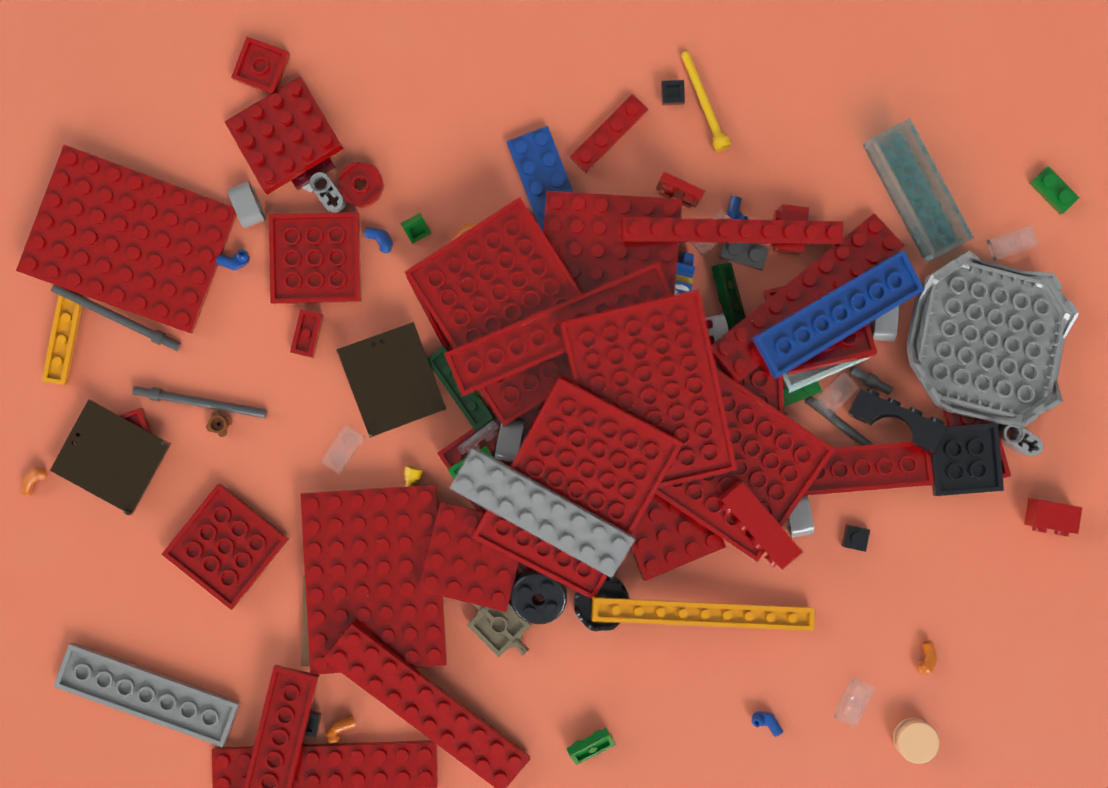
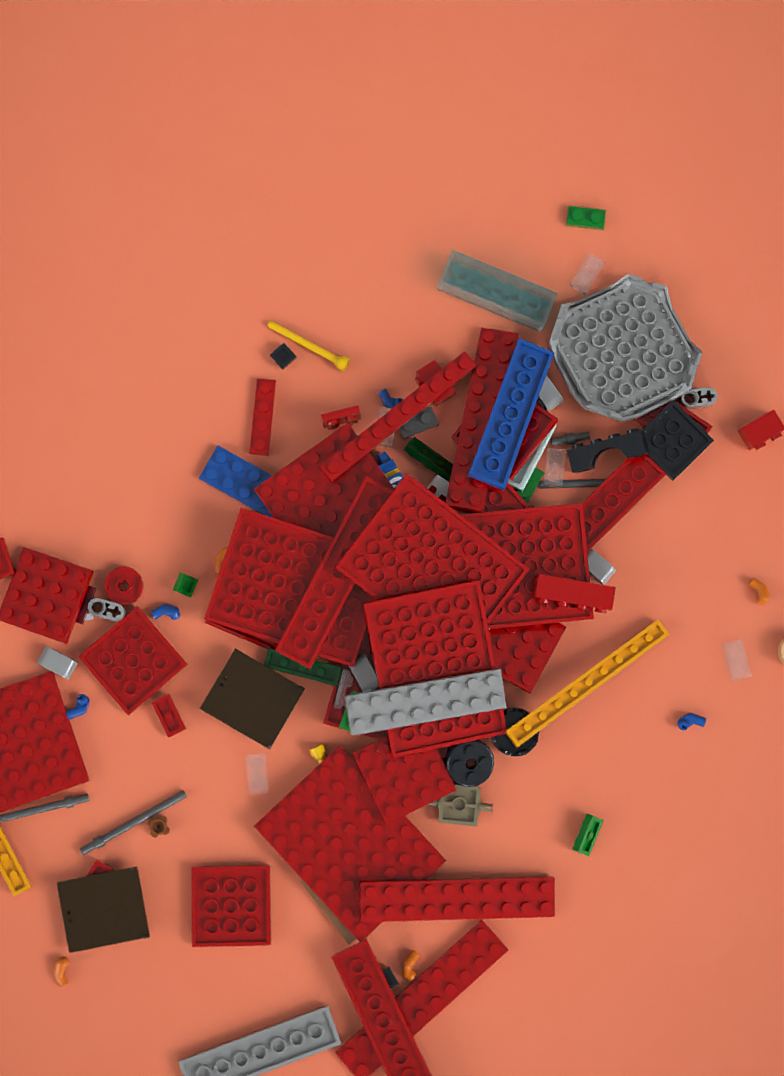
camera: 45 degrees left, 5 degrees down
black plate [842,525,870,552] -> none

